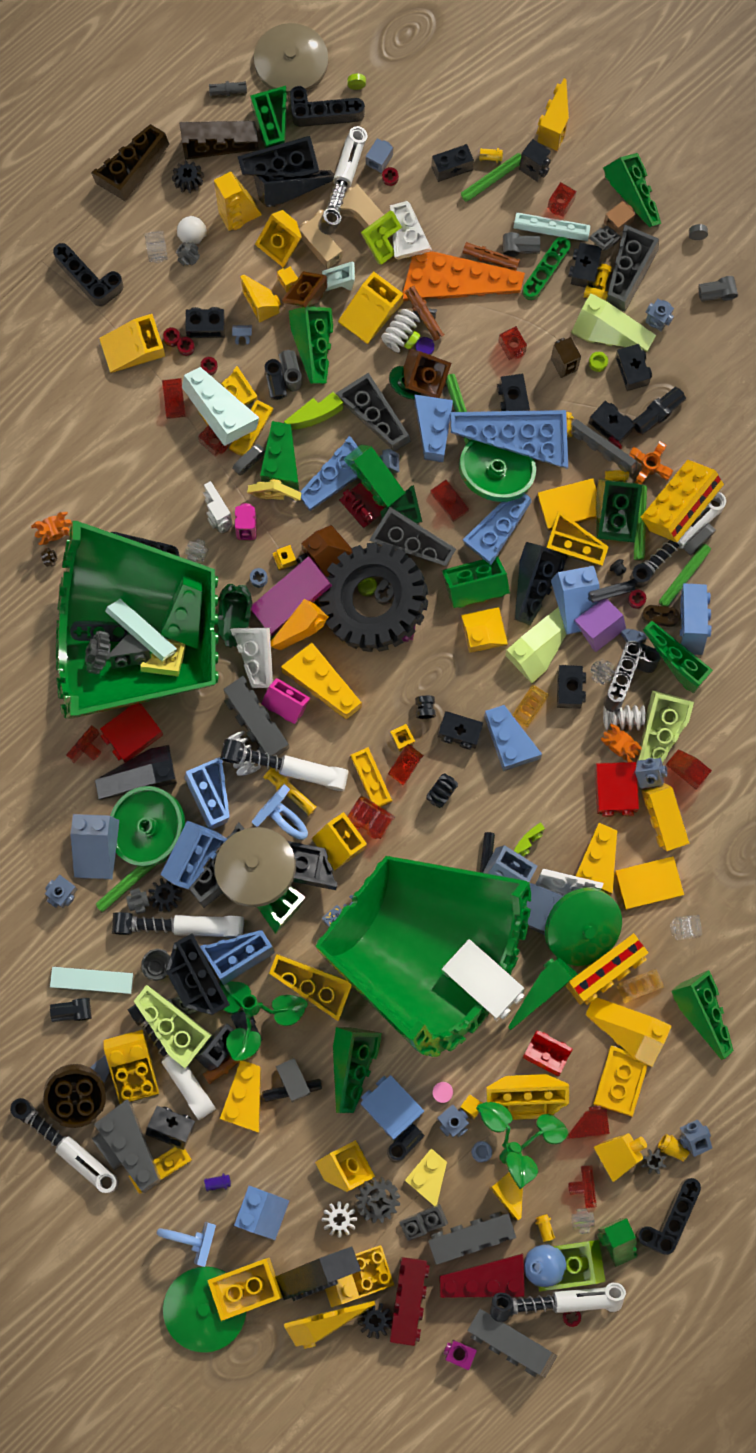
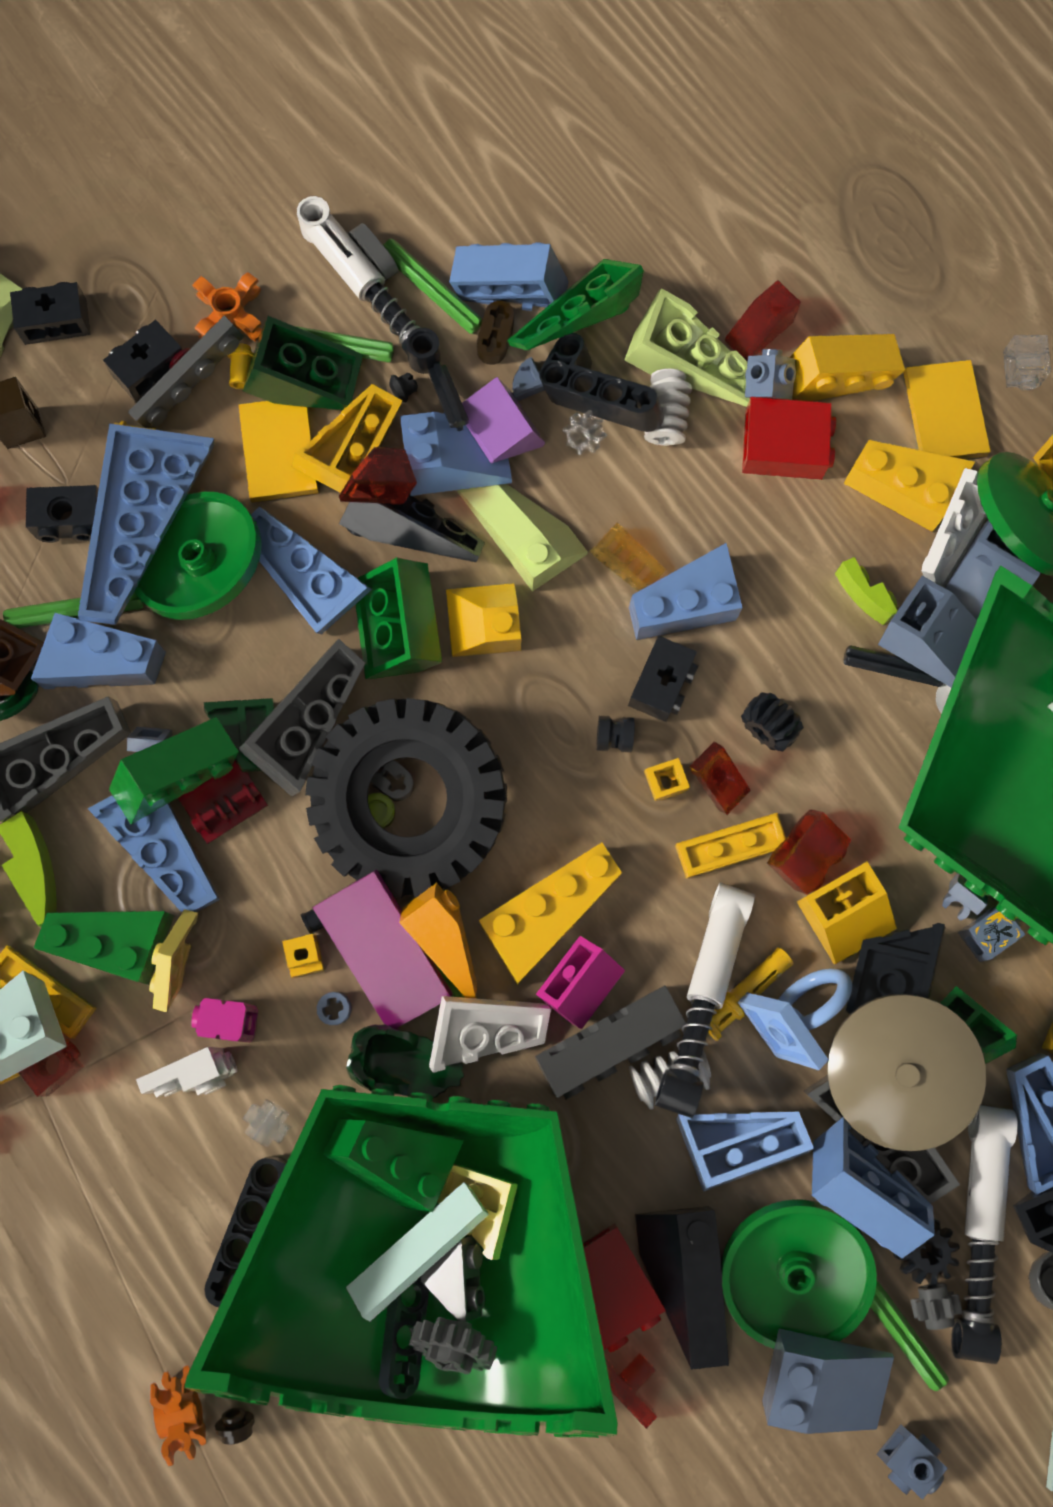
camera: 85 degrees left, 0 degrees up
dark grey beam [232,444,265,476] -> none
reddish brown slope [301,525,353,577] -> none
clear red tile [430,480,469,522] -> none
black brick [557,665,586,709] -> none
lime tile [589,352,608,372] -> none
orange pin [601,724,642,762] -> none
dark red bush [628,589,647,609] -> none
black piece [633,386,686,435] -> none
yellow brick [641,459,724,543] -> none
none -> clear red slope [339,447,417,504]

